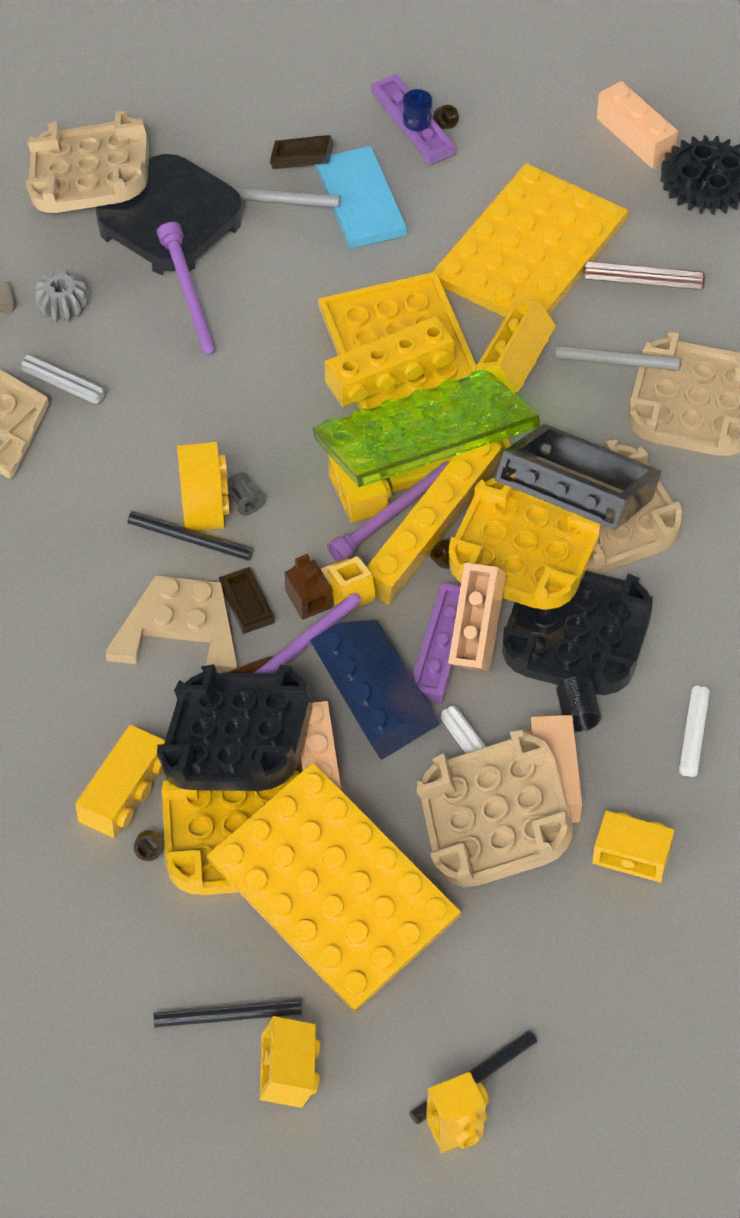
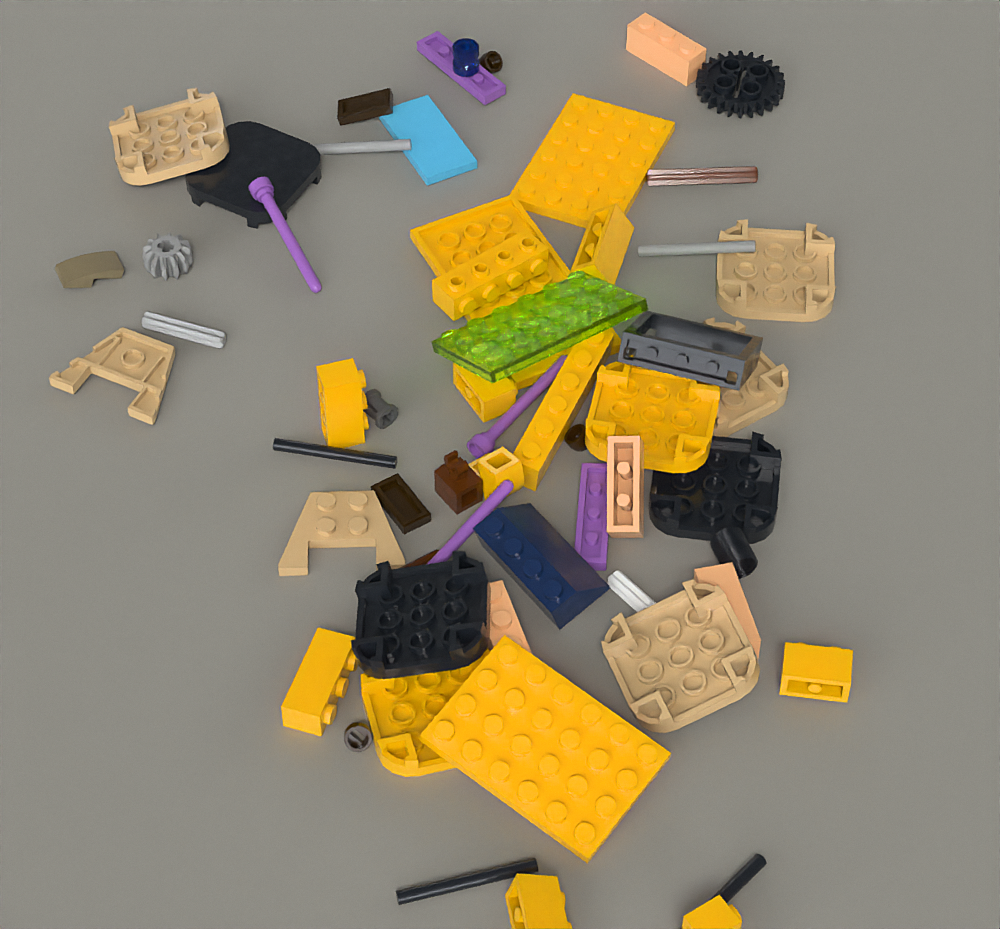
camera: 10 degrees left, 5 degrees down
white axle [679,685,710,778] -> none

